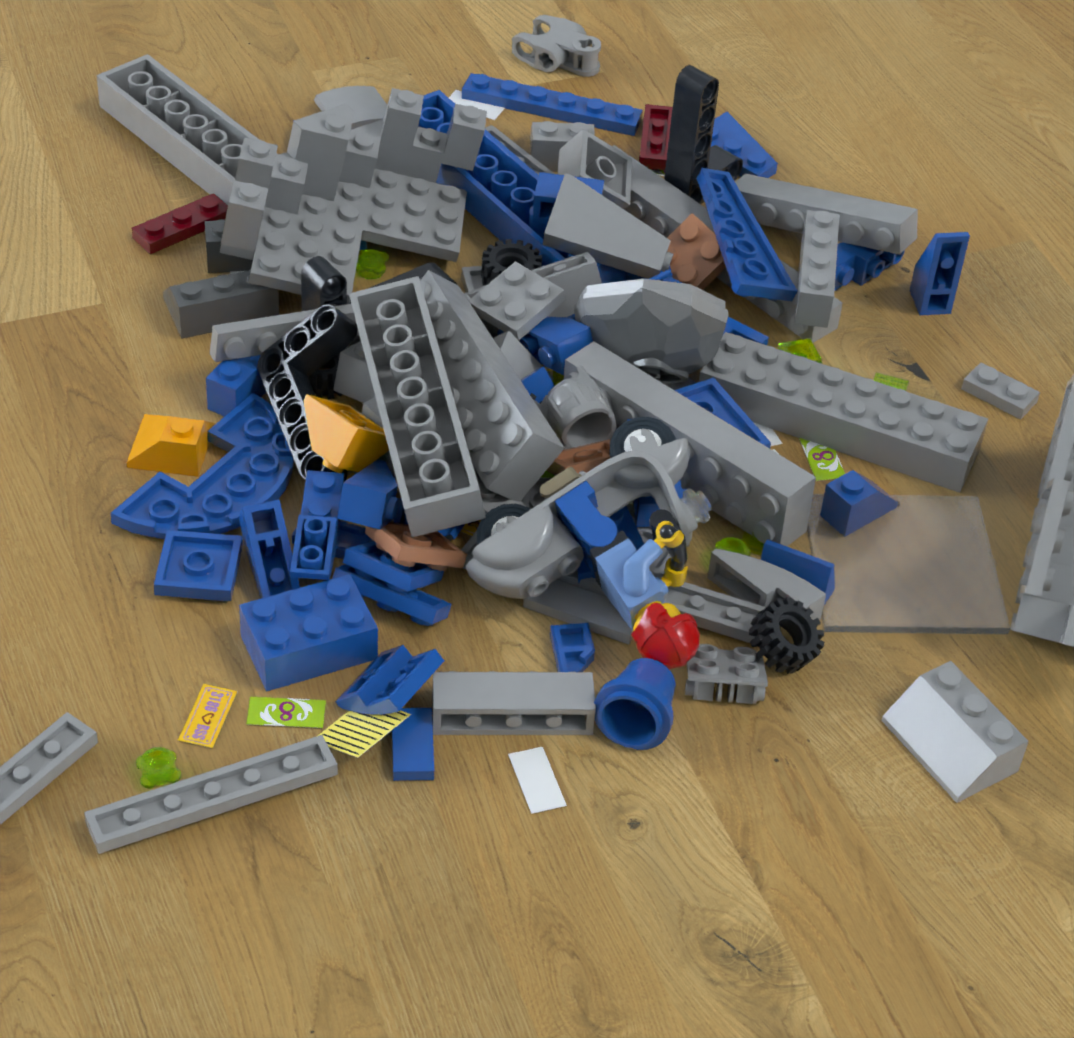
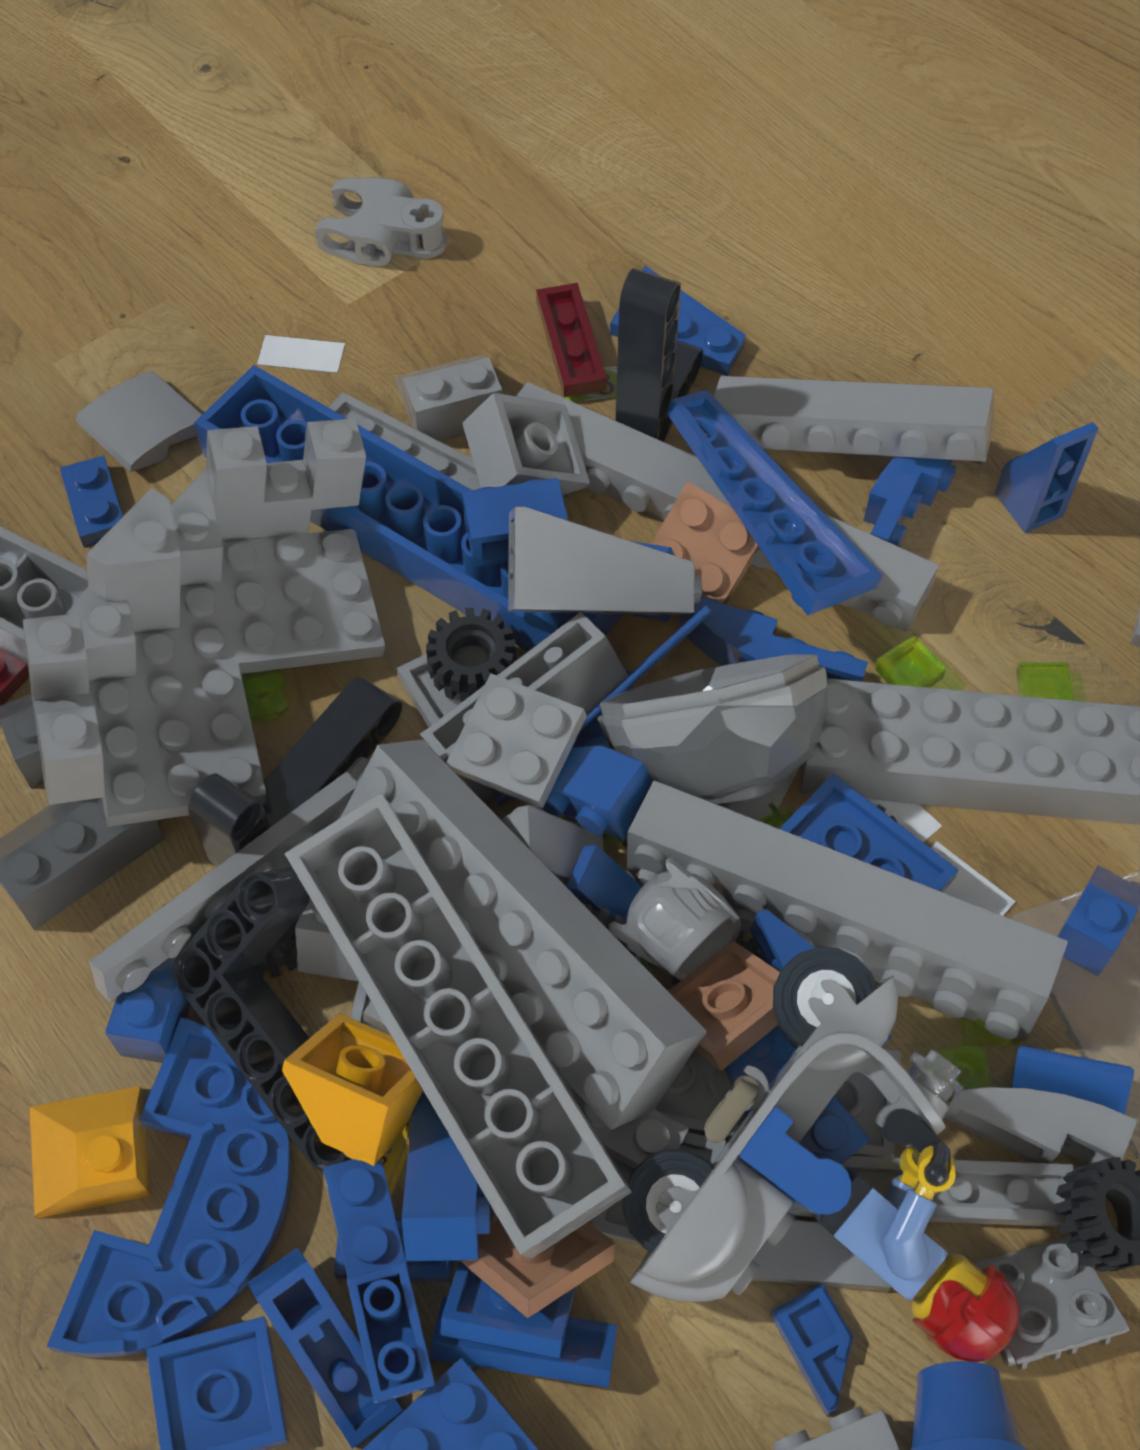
camera: 15 degrees left, 15 degrees up
blue plate [461,73,643,136] -> none
light grey brick [794,210,840,328] -> none
lime sticker [799,438,845,481] -> none

